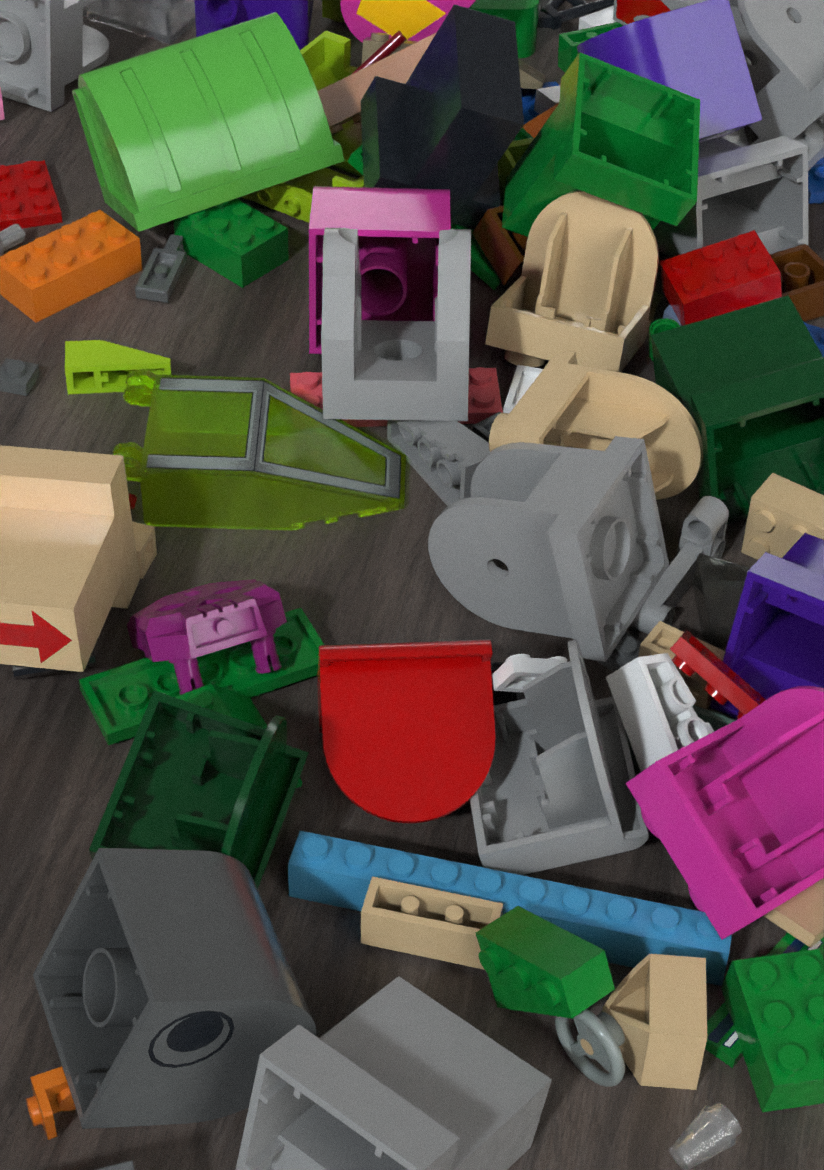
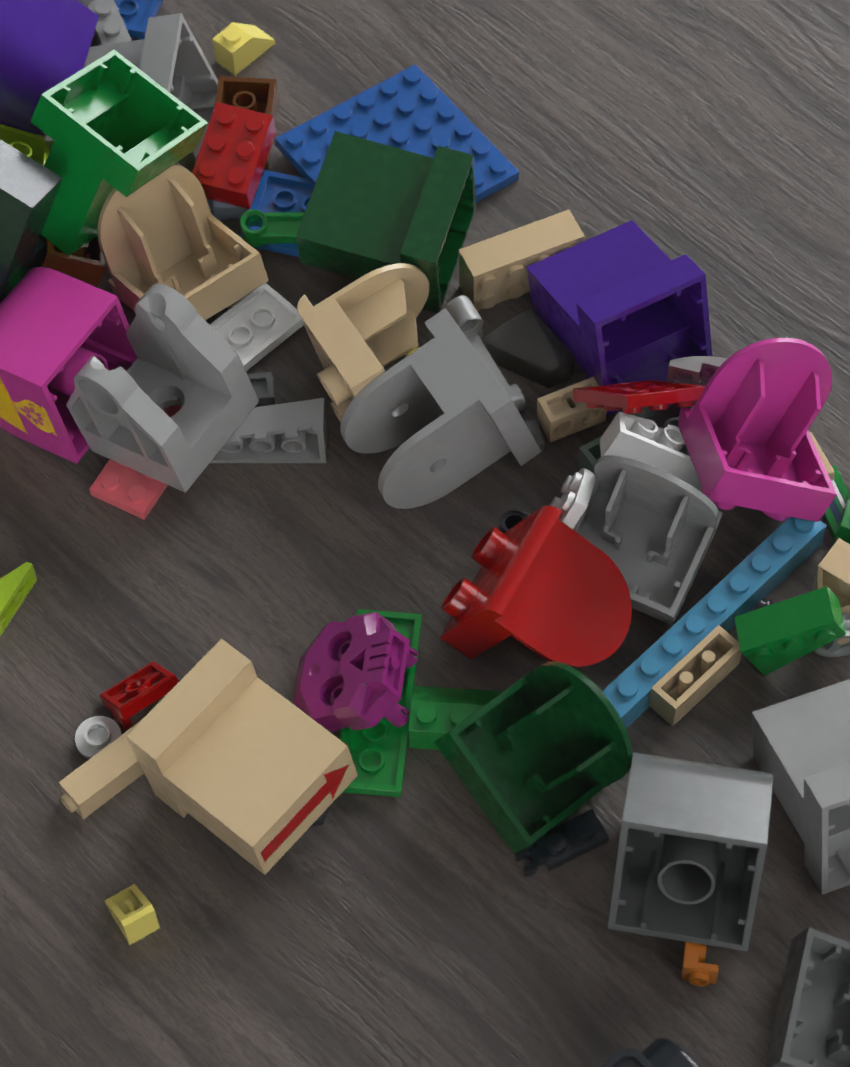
camera: 55 degrees left, 15 degrees up
clear neon green windscreen [113,369,406,531] -> none

